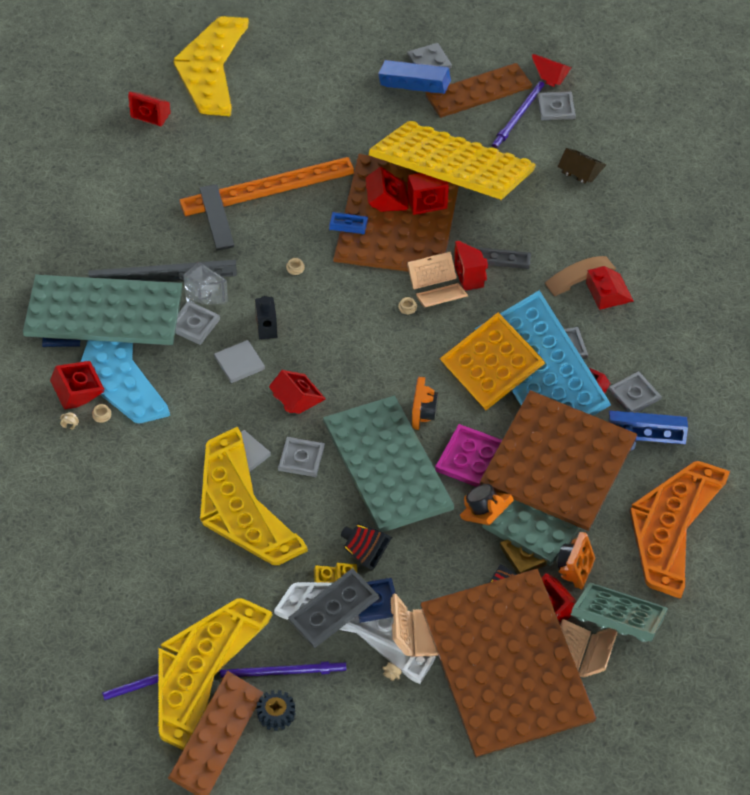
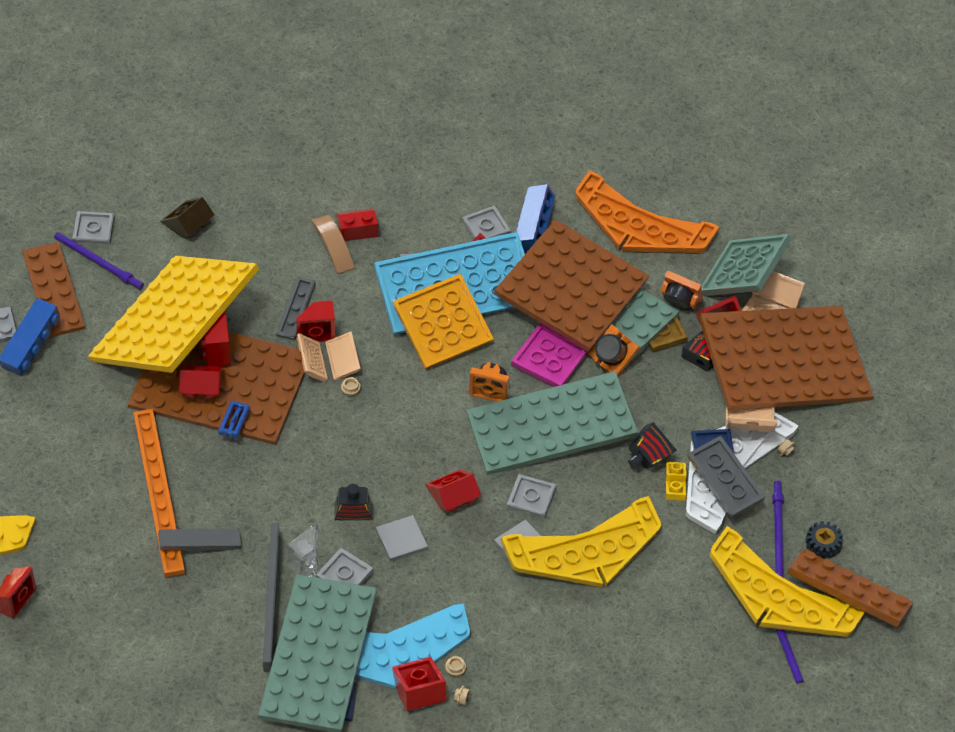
camera: 85 degrees left, 0 degrees up
tan plate [286,258,305,275] -> none
red slope [532,54,572,87] -> none

